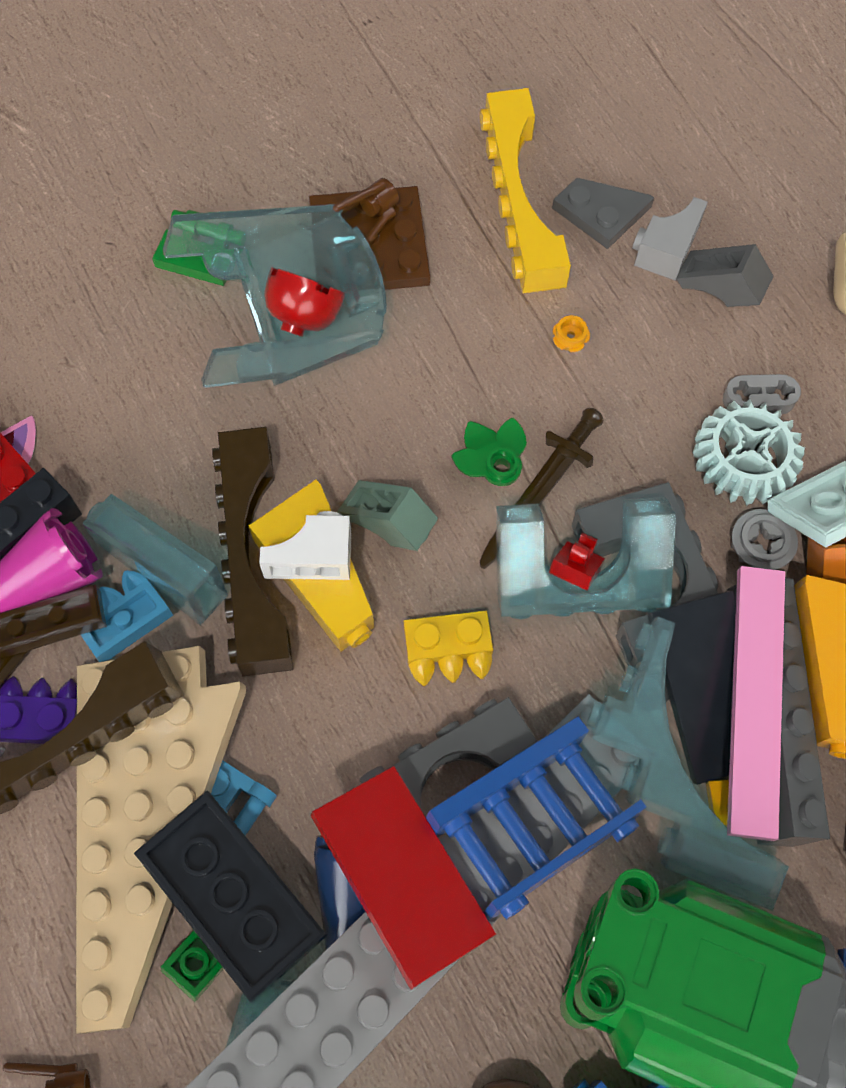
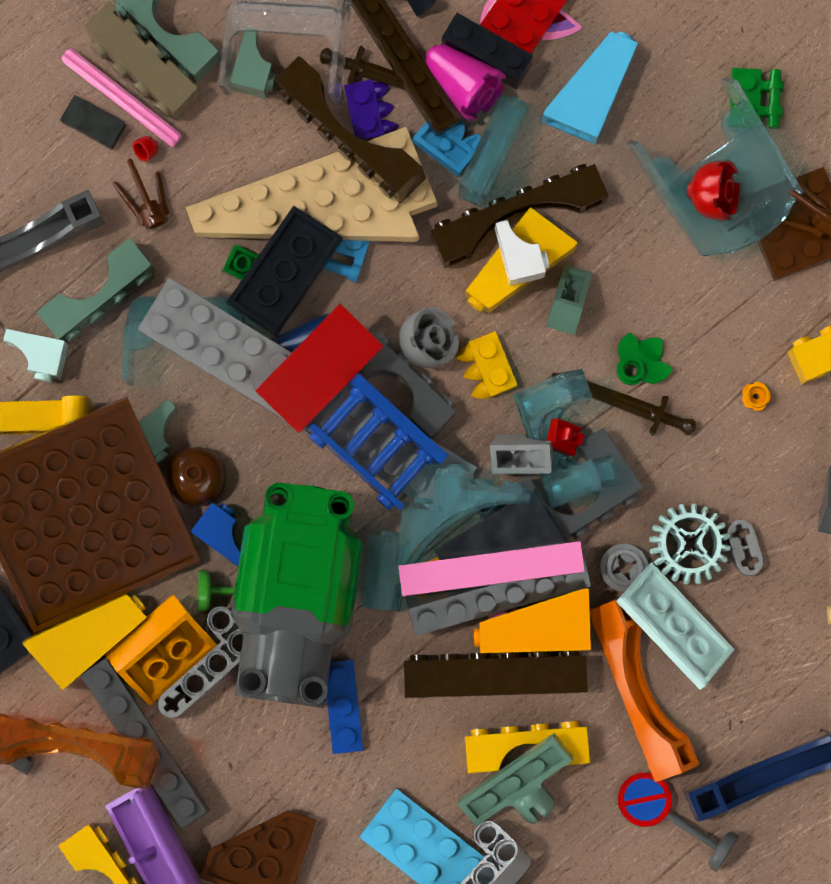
camera: 75 degrees right, 15 degrees up
none -> light grey cylinder [399,307,459,368]
none -> light grey arch [490,434,553,474]
none -> medium azure slope [541,31,638,145]

